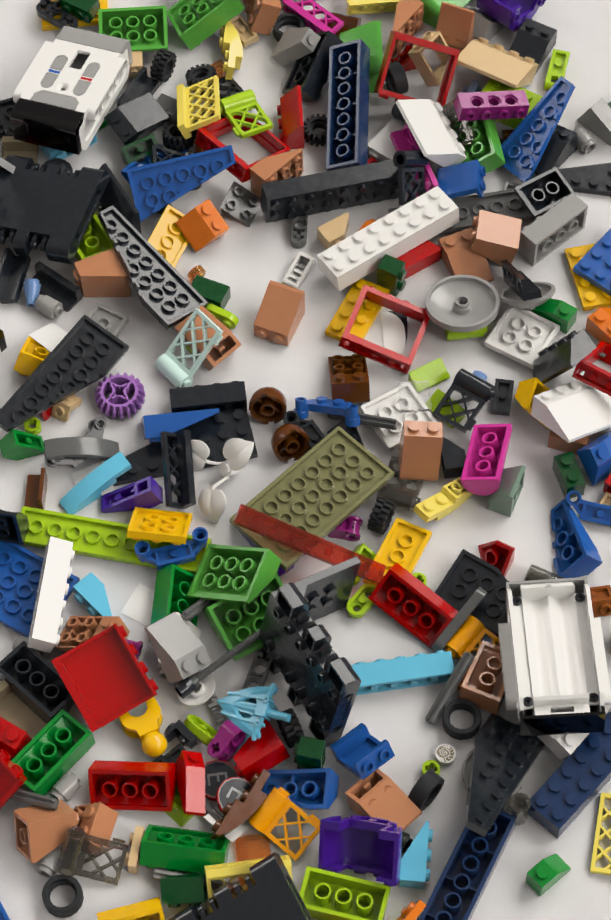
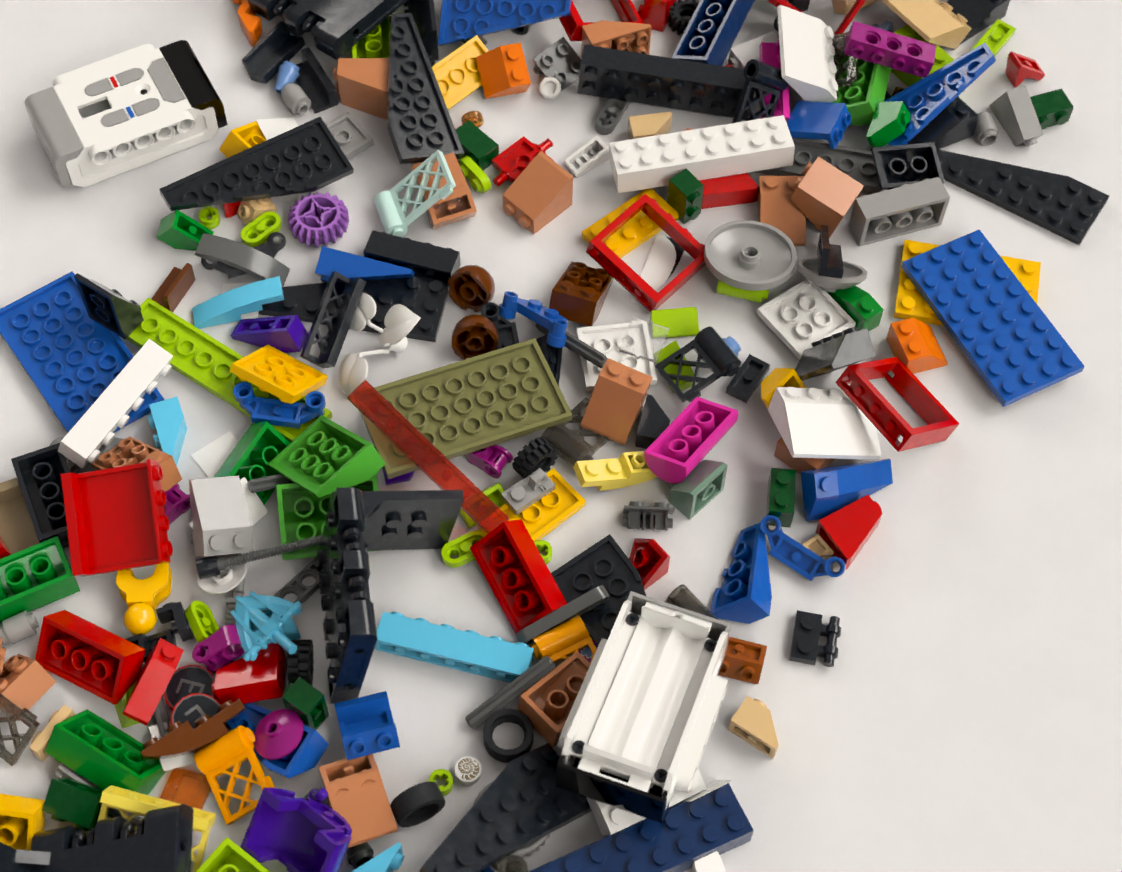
camera: 20 degrees right, 0 degrees up
none -> lime plate [241,211,282,248]
none -> magenta dish [253,709,304,760]
none -> dark purple piece [303,787,328,801]
none -> red plate [492,136,554,187]
none -> light grey hinge [501,468,556,516]
none -> white tile [539,77,561,100]
none -> dark grey hinge [623,501,675,531]
none -> green slope [866,101,910,148]
none -> red slope [1005,51,1045,88]

